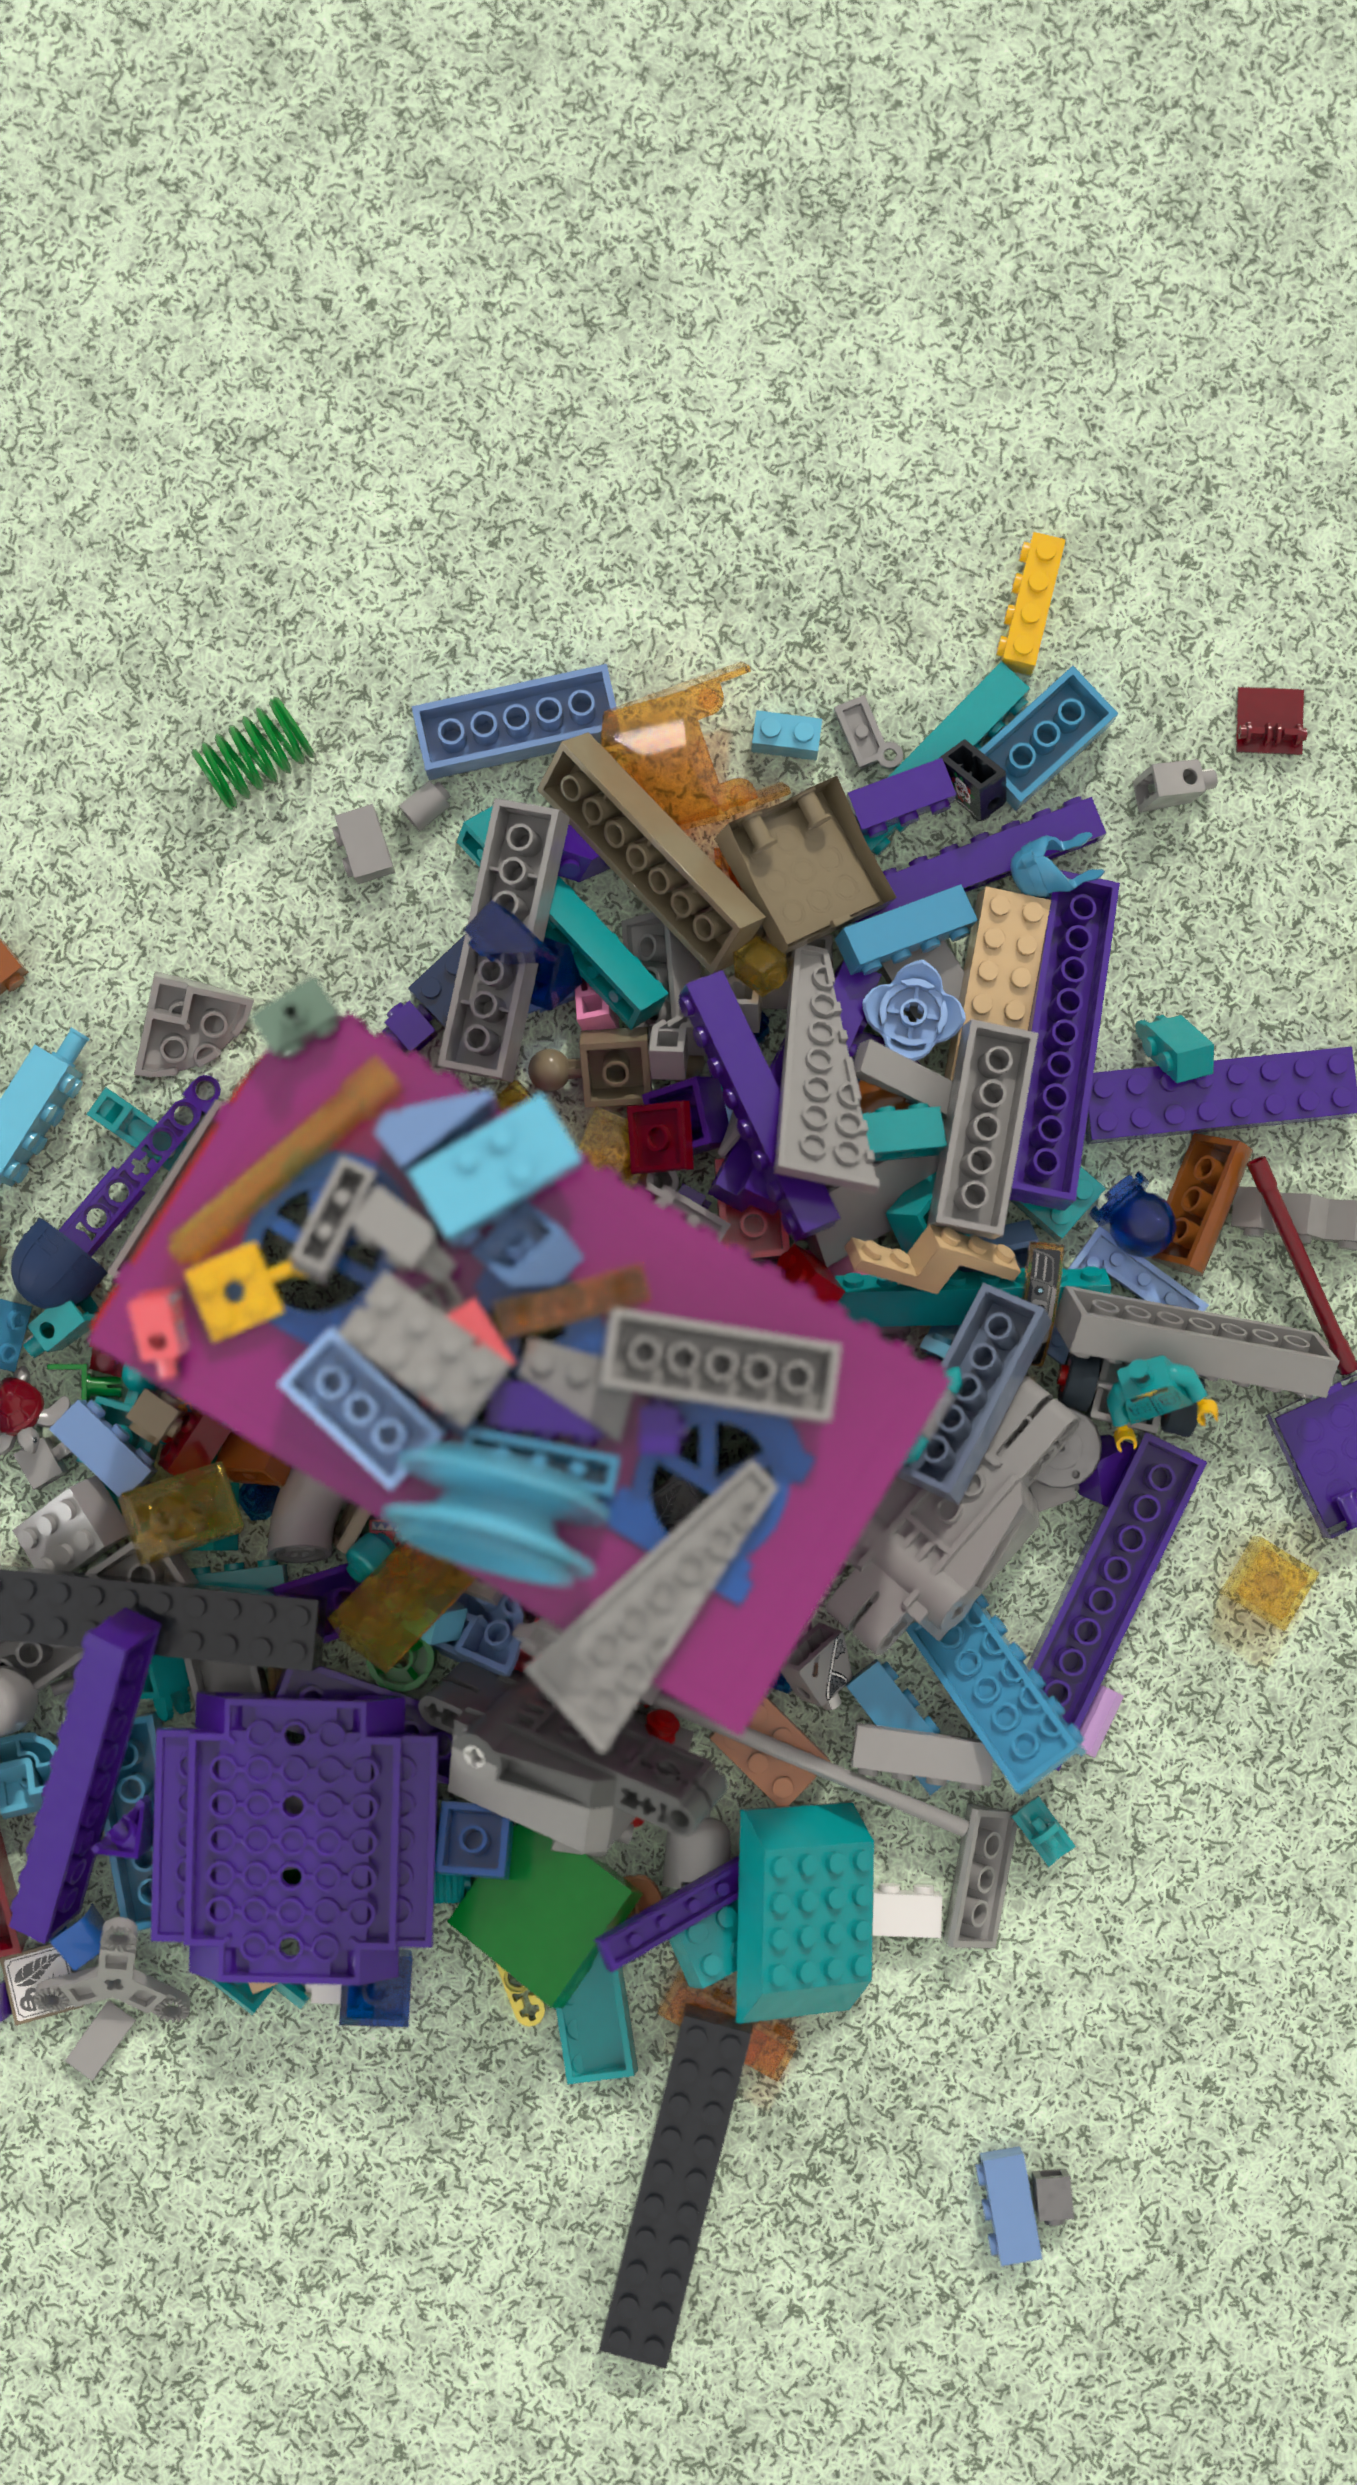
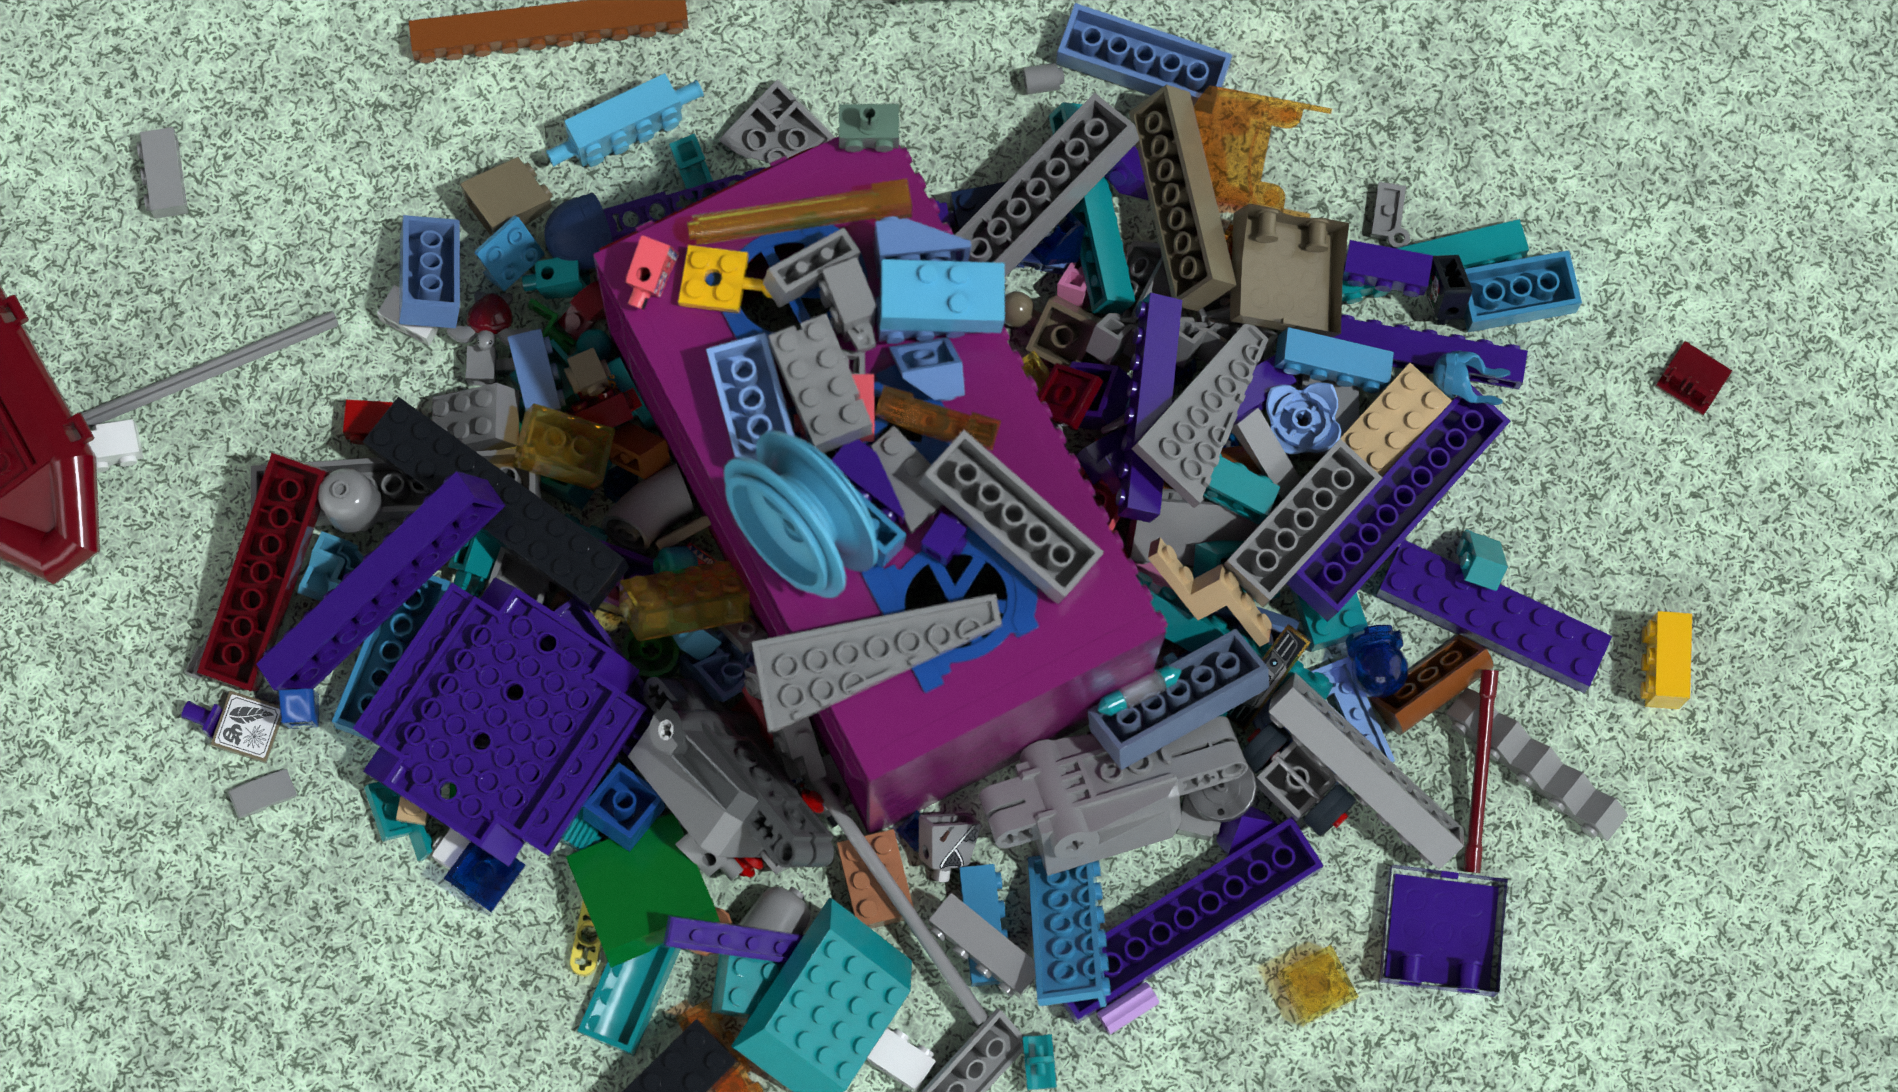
camera: 25 degrees right, 10 degrees down
light grey piece [34,1917,191,2023] -> none
dark purple slope [91,1795,152,1859] -> none
light grey brick [332,804,396,884] -> none
clear blue slope [463,899,558,964] -> none
clear yellow brick [733,936,787,997] -> none
medium azure brick [751,710,822,760] -> none
yellow brick [996,532,1066,676] -> none
teal torso [1107,1356,1218,1452] -> none
light grey torso [1132,759,1218,813] -> none

